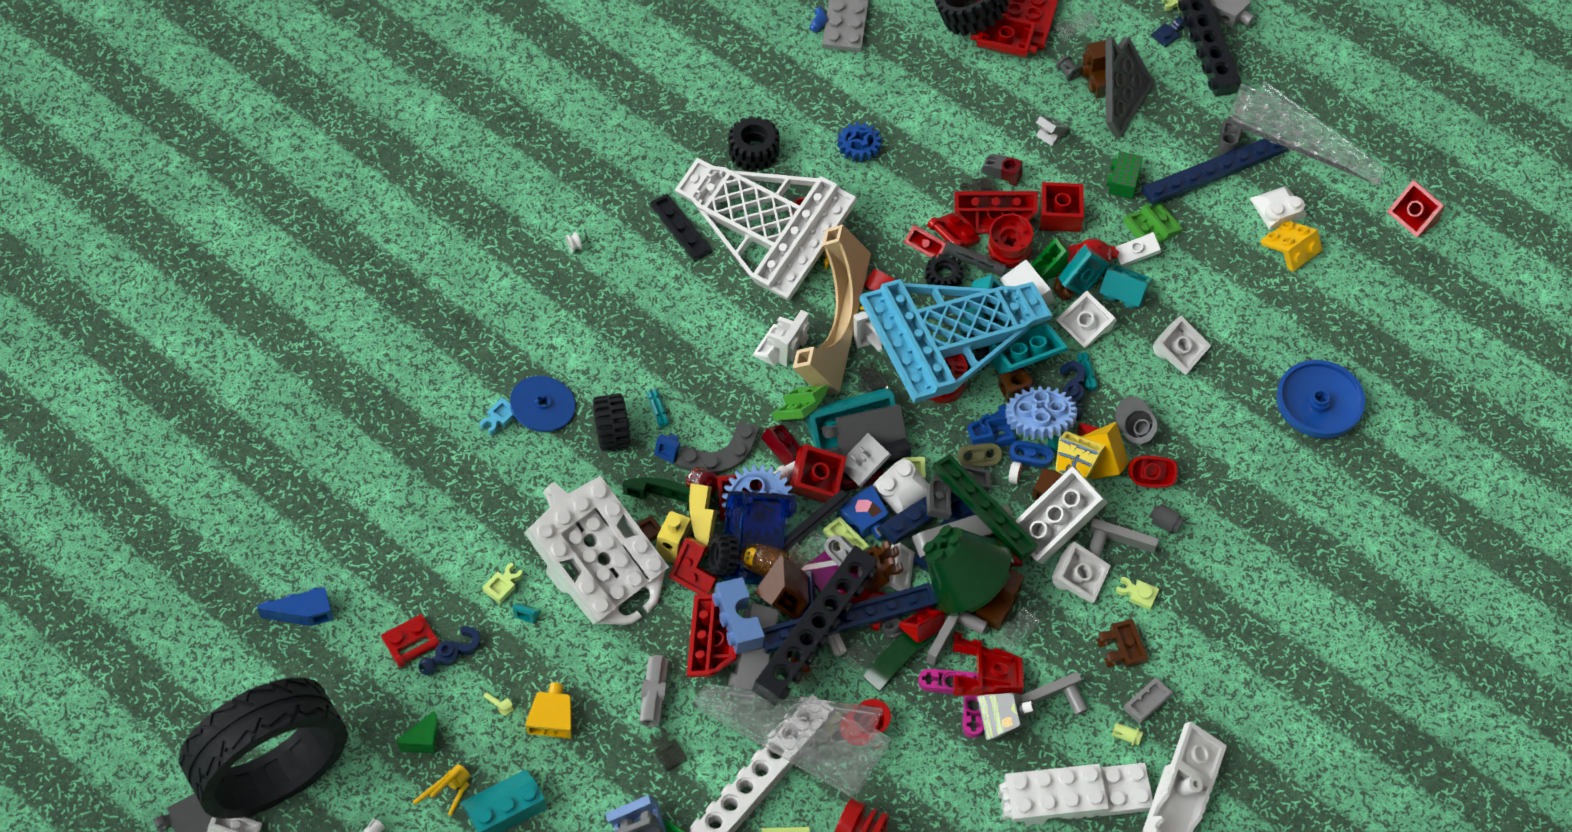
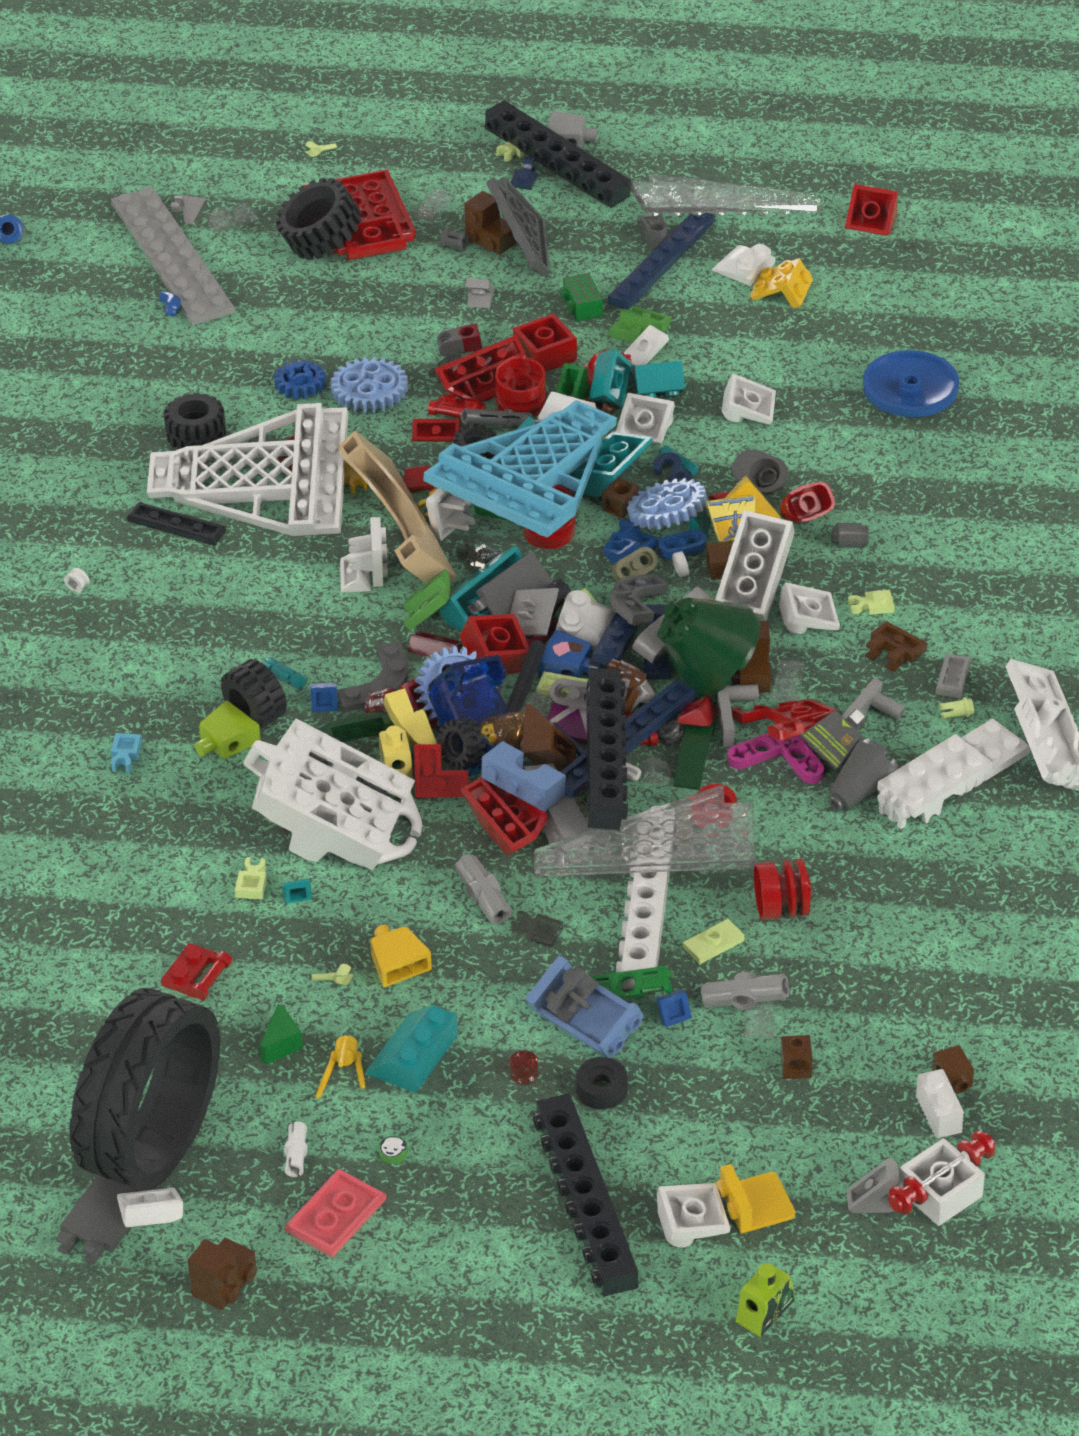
camera: 30 degrees left, 15 degrees down
blue slope [257,587,334,626] -> none
dark blue piece [418,626,480,676] -> none
blue piece [510,376,575,432] -> none
dark green plate [932,454,1039,560] -> none
light grey piece [1088,518,1159,558] -> none
none -> lime torso [195,700,261,759]
none -> light blue gear [331,357,408,413]
none -> dark grey cone [828,739,899,811]

